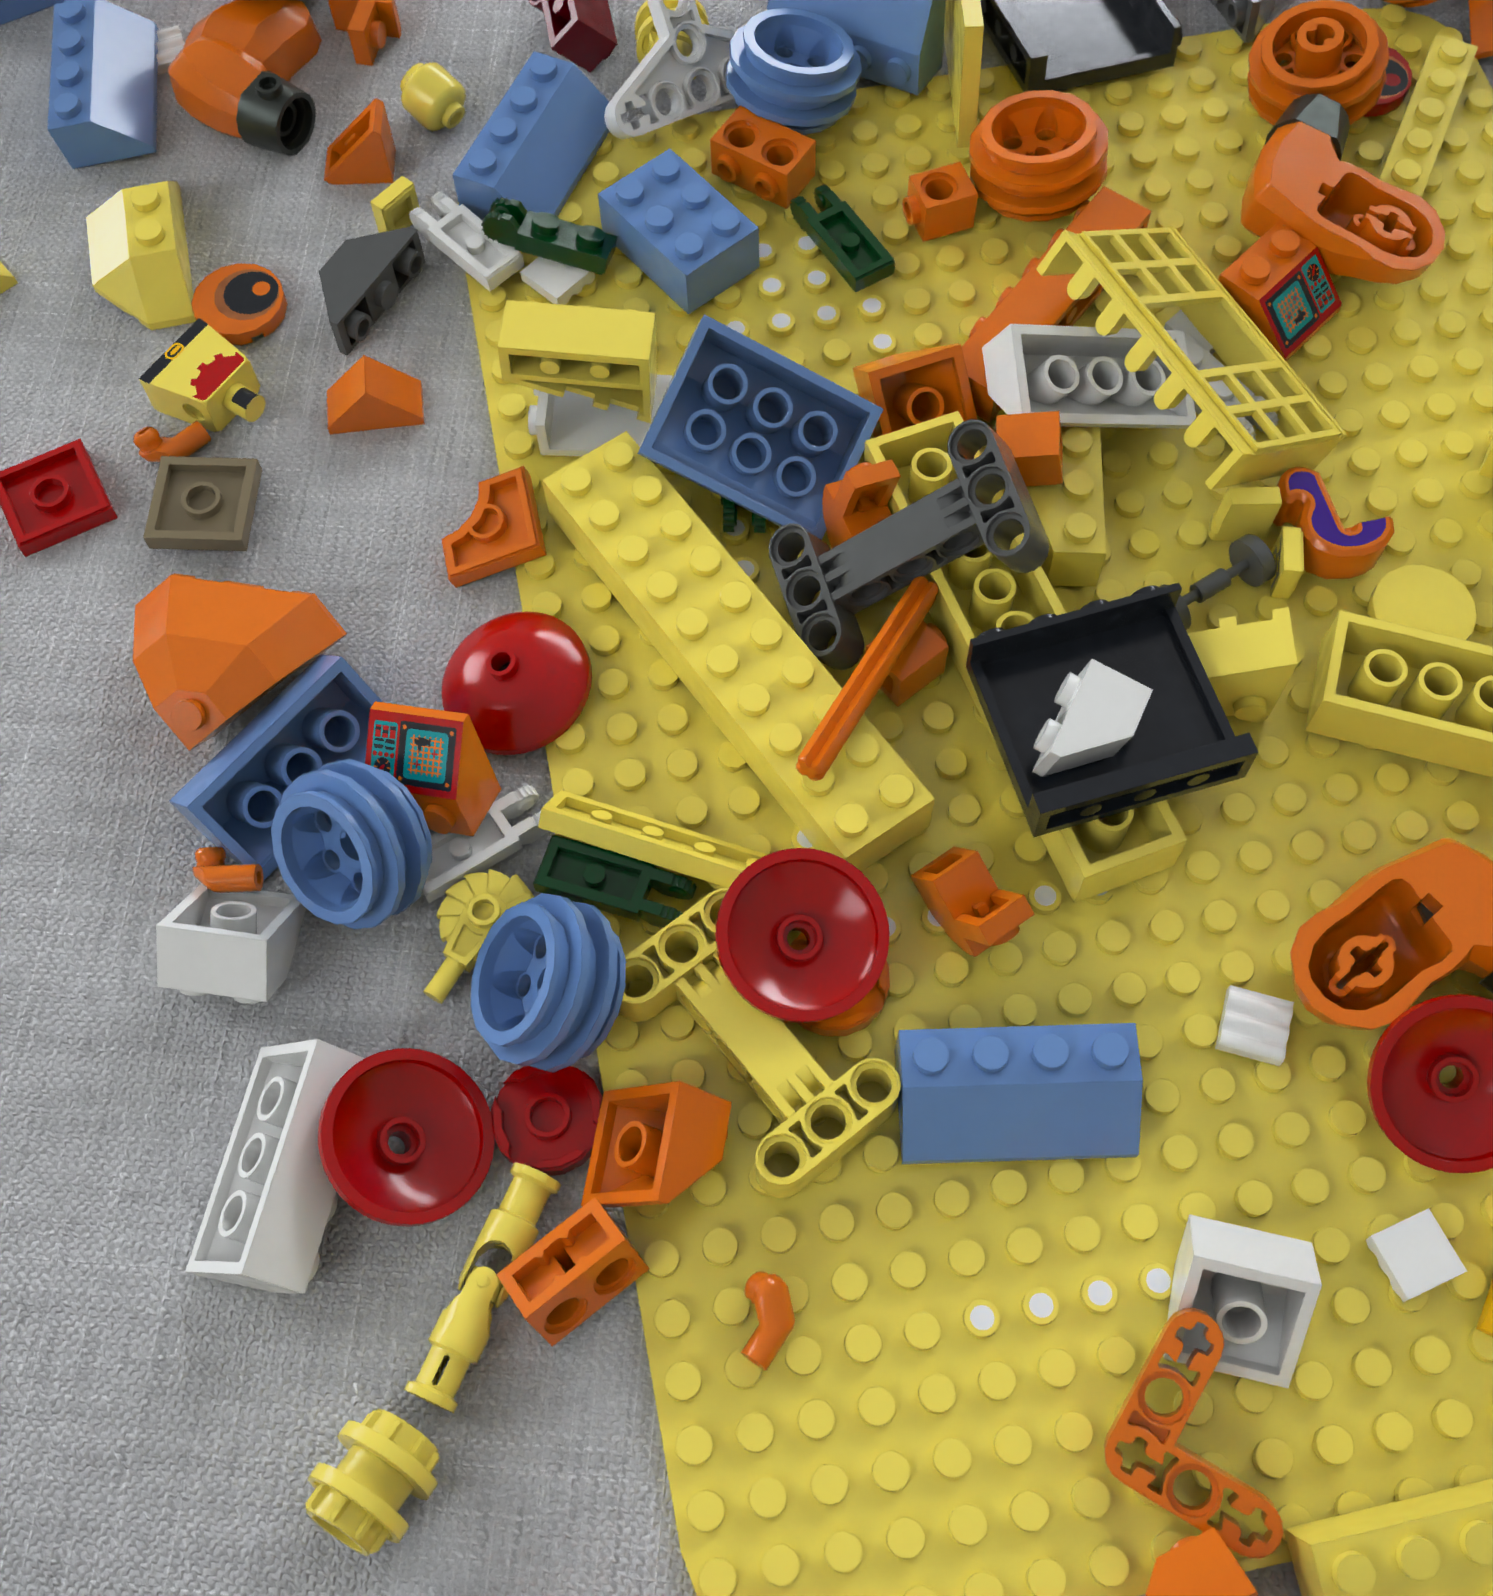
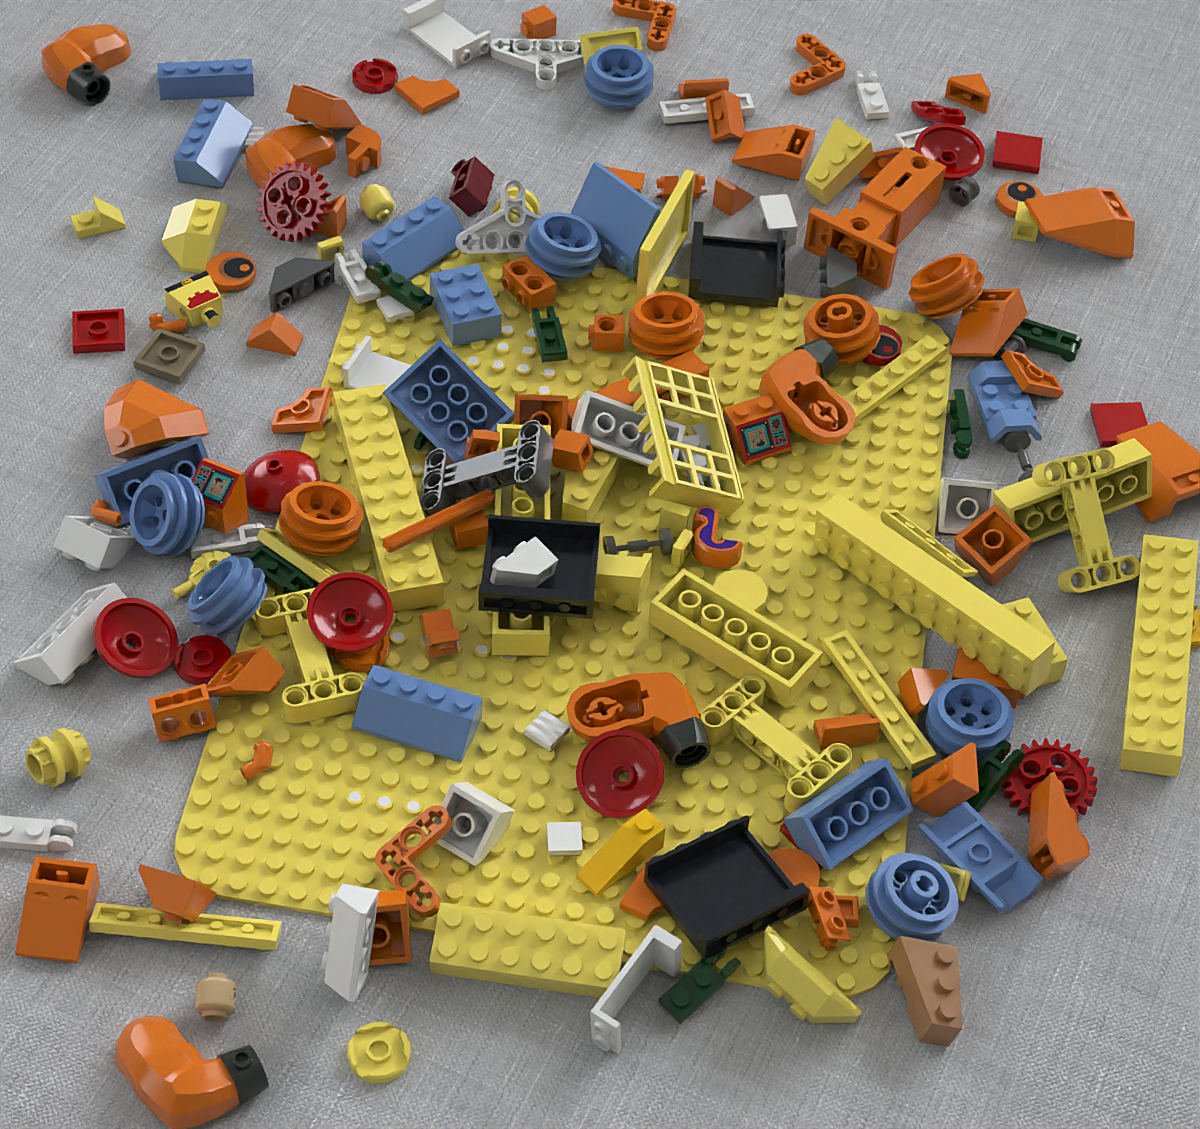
camera: 15 degrees right, 15 degrees down
light yellow piece [404,1162,561,1413] -> none
light yellow wedge [497,300,657,423] -> none
none -> red gear [256,161,331,243]
none -> orange wheel [279,481,363,557]

